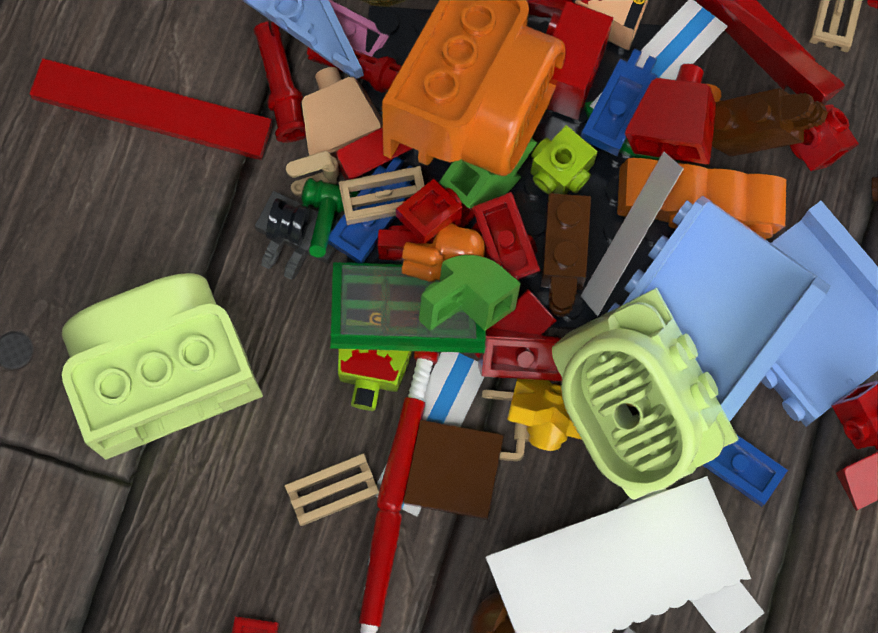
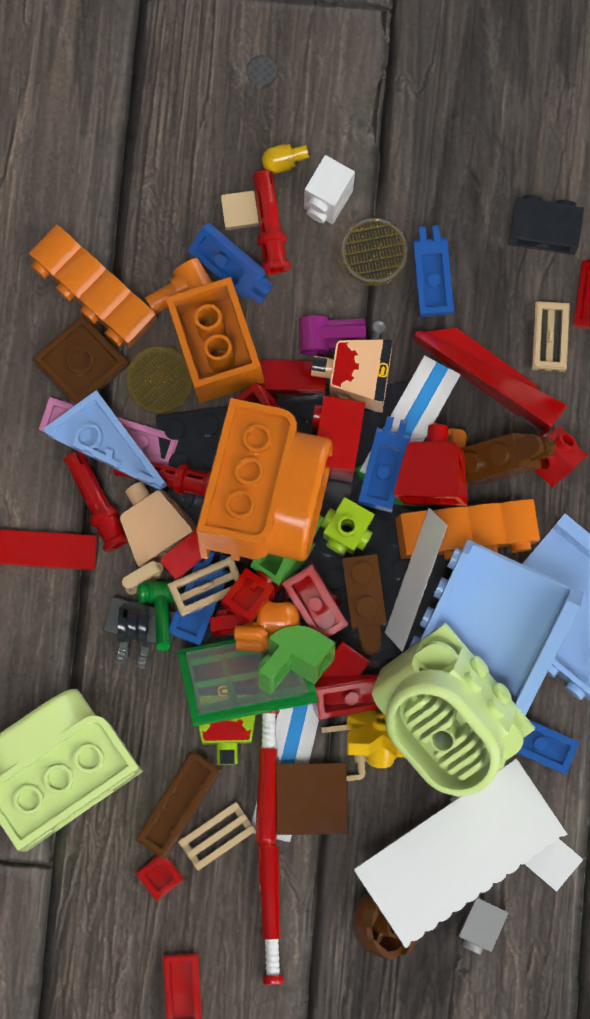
camera: 15 degrees left, 5 degrees up
none -> reddish brown plate [135,751,222,860]
none -> red tile [135,856,185,902]

